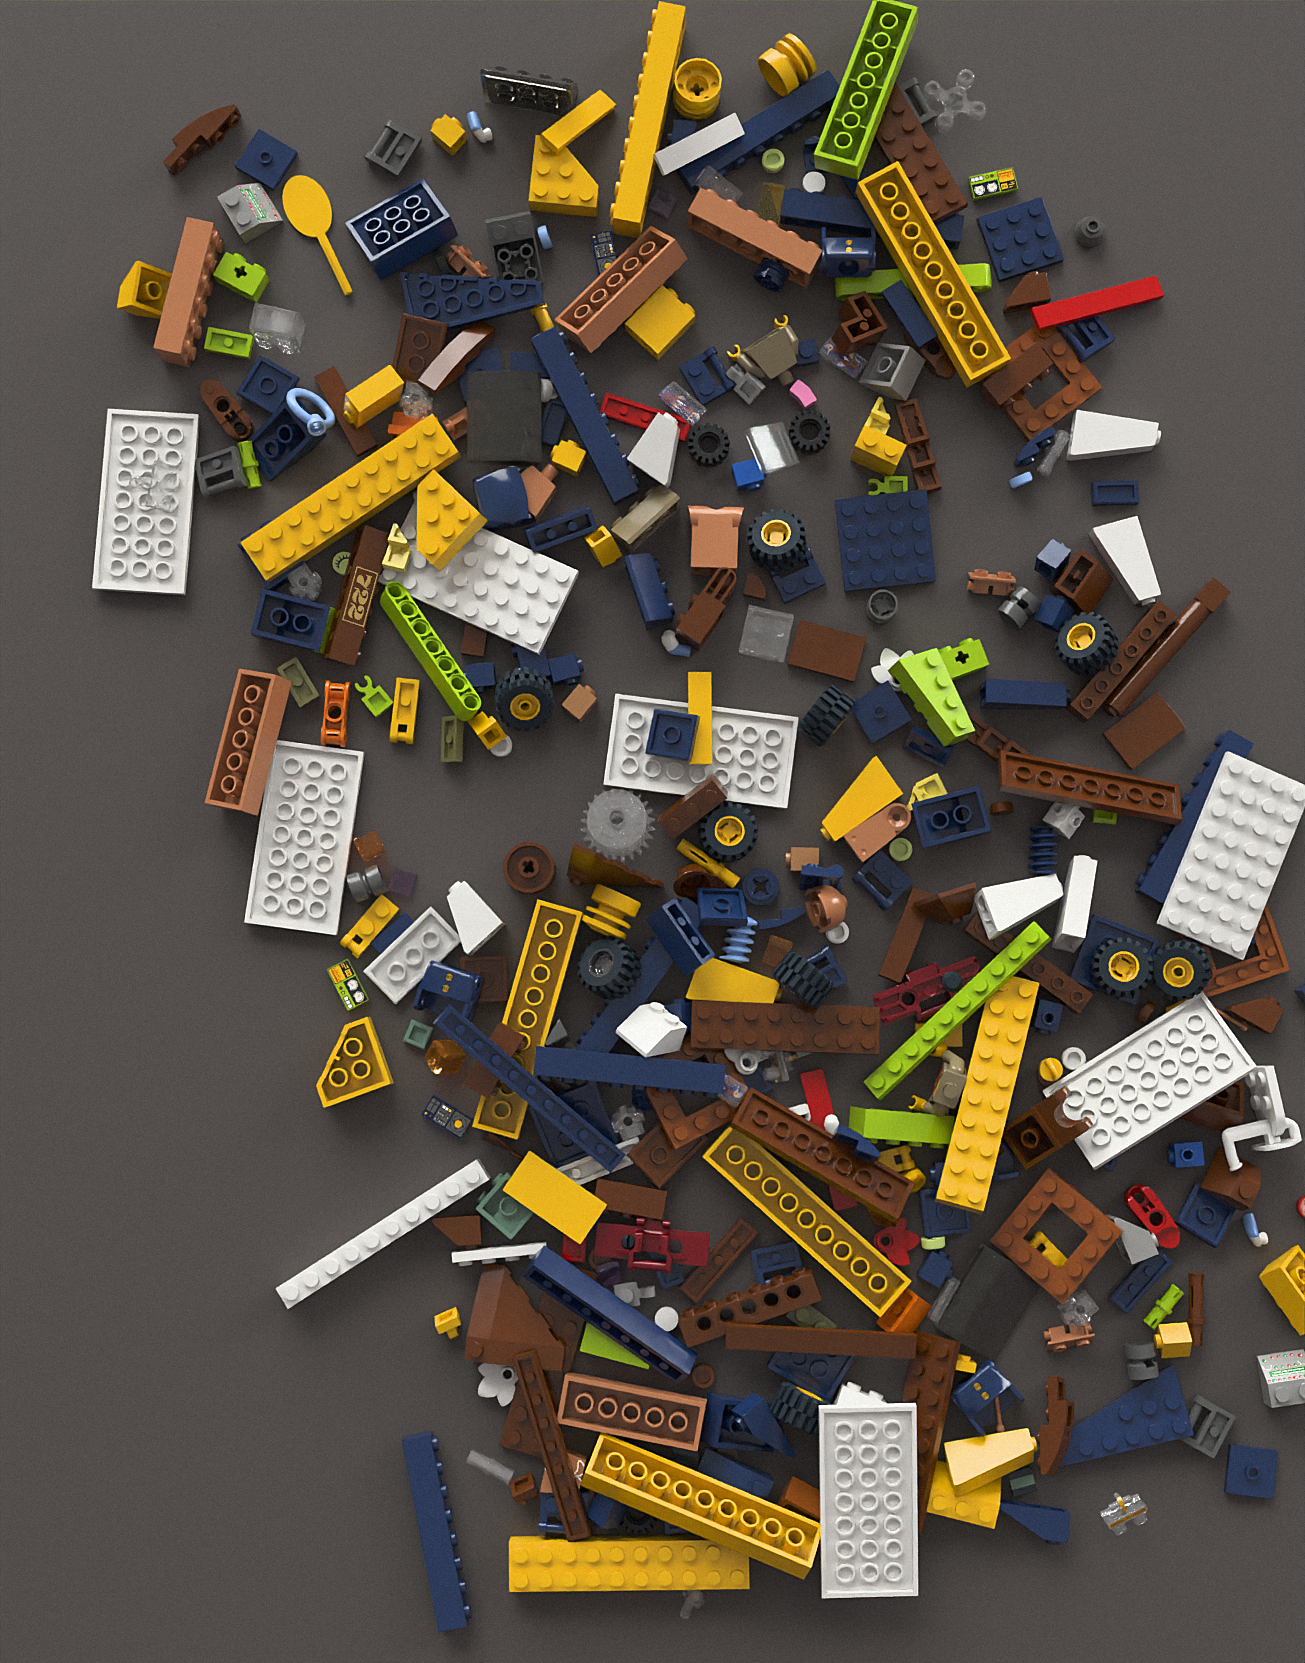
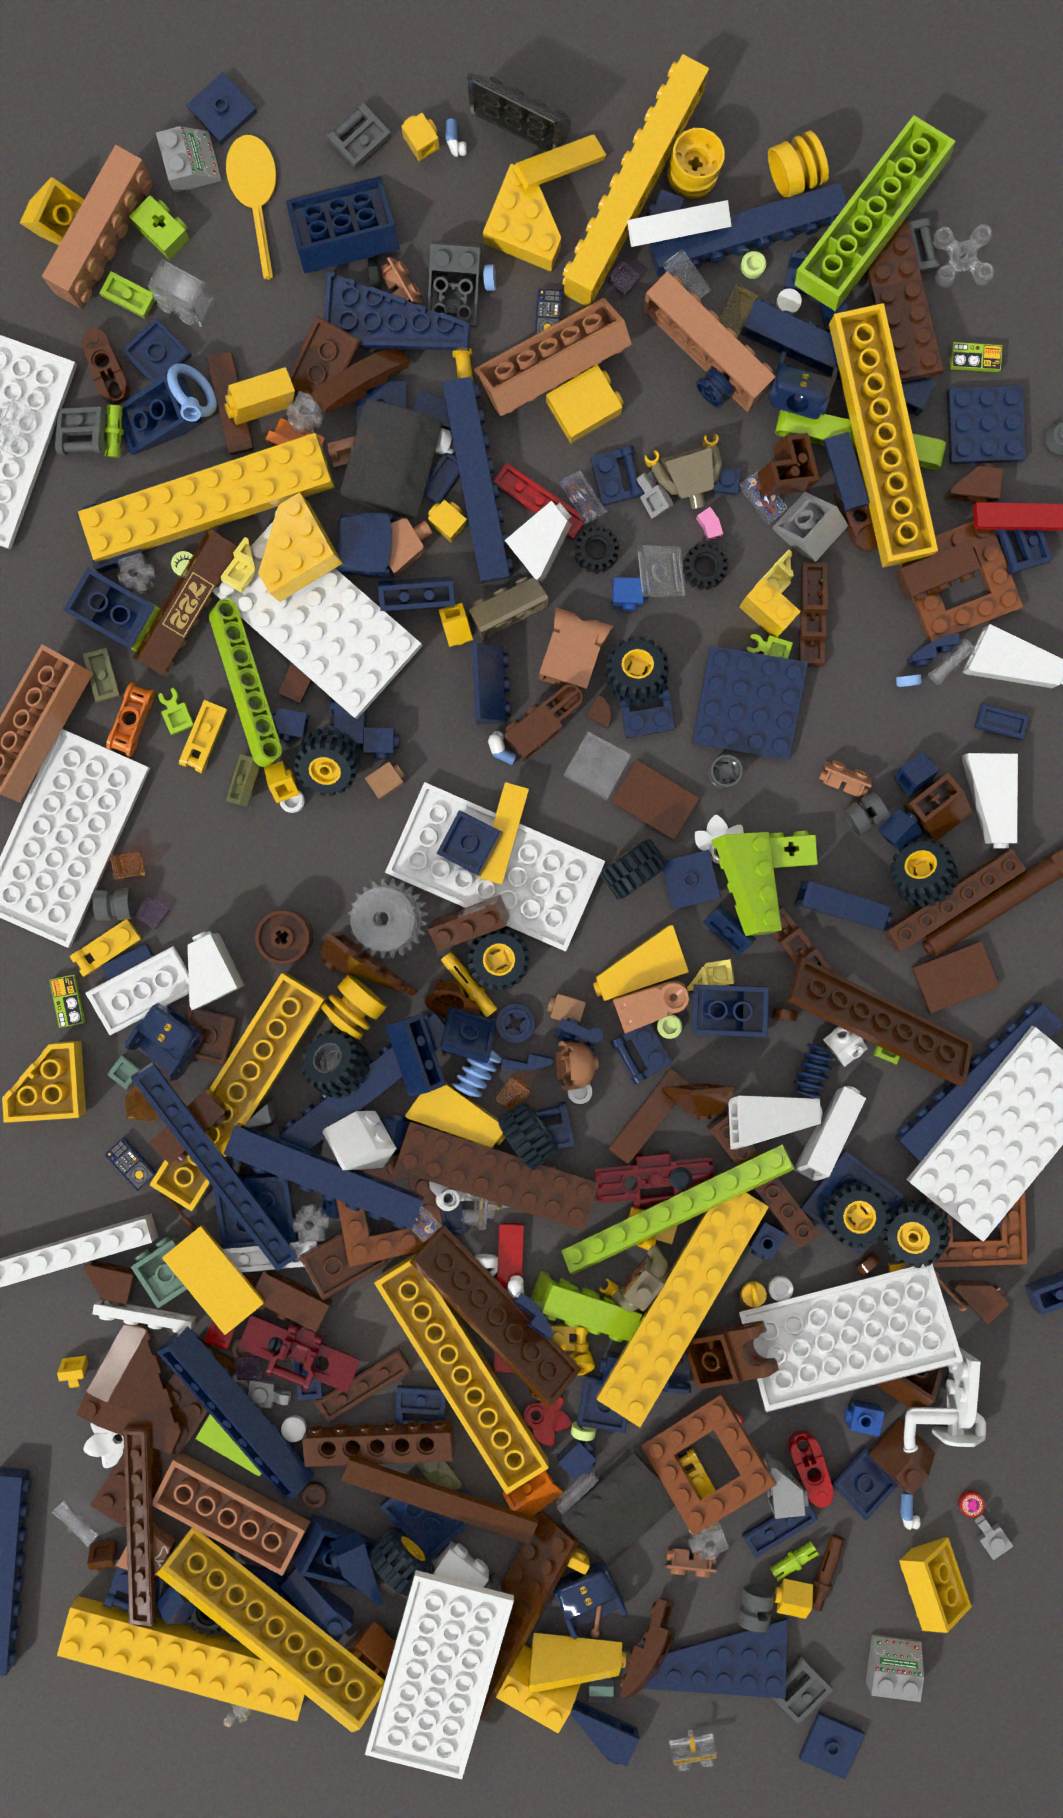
camera: 20 degrees right, 5 degrees up
reddish brown slope [163,104,241,176] -> none

